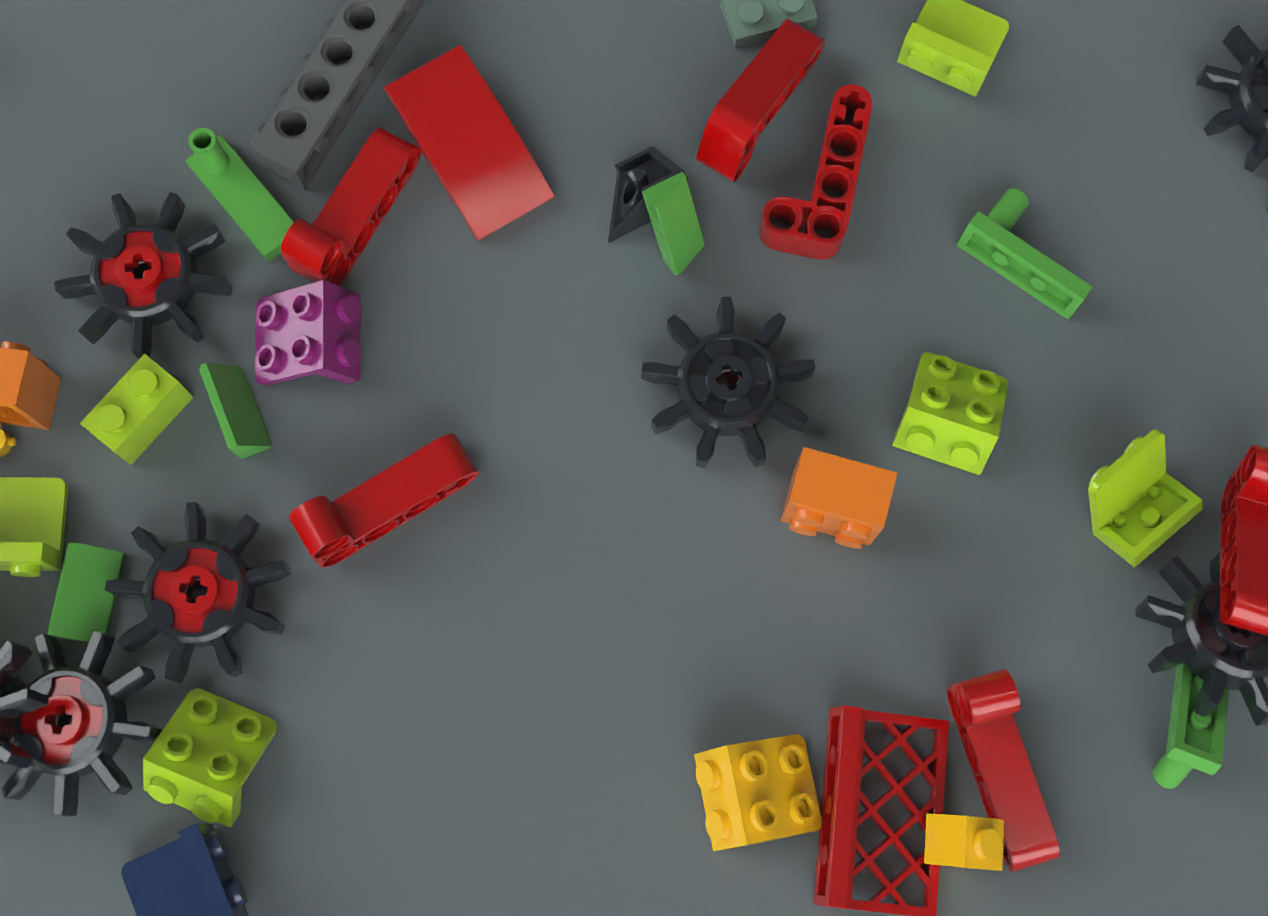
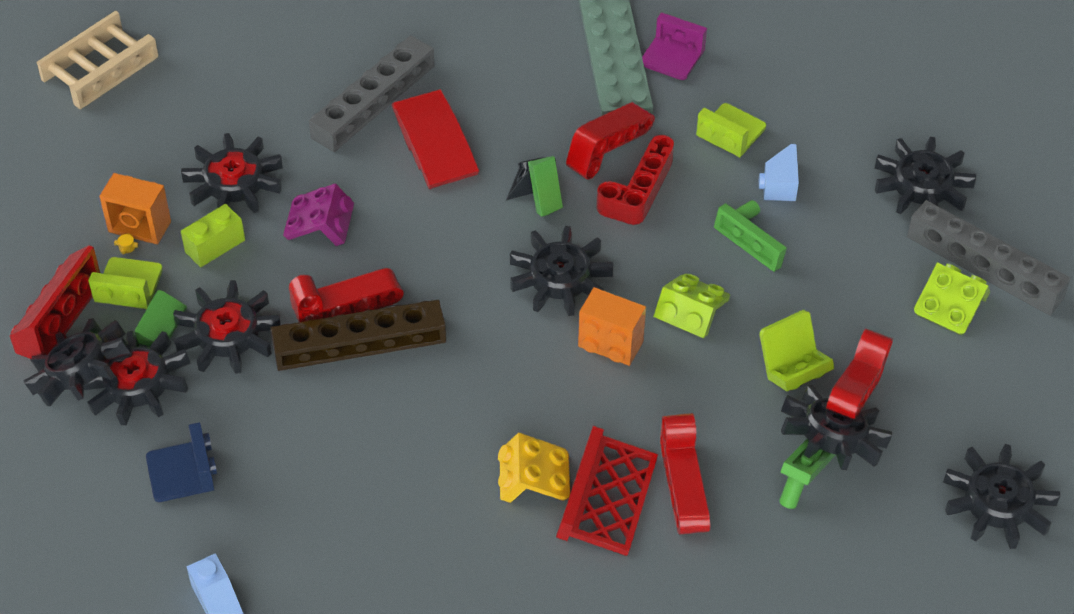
camera: 10 degrees right, 25 degrees down
lime bracket [143,688,277,828] -> none
bright green piece [185,127,294,262] -> none
bright green slope [199,363,272,459] -> none
red beam [281,127,421,286] -> none
yellow brick [924,813,1004,871] -> none
none -> dark brown brick [270,299,446,371]
none -> light blue slope [758,144,799,201]

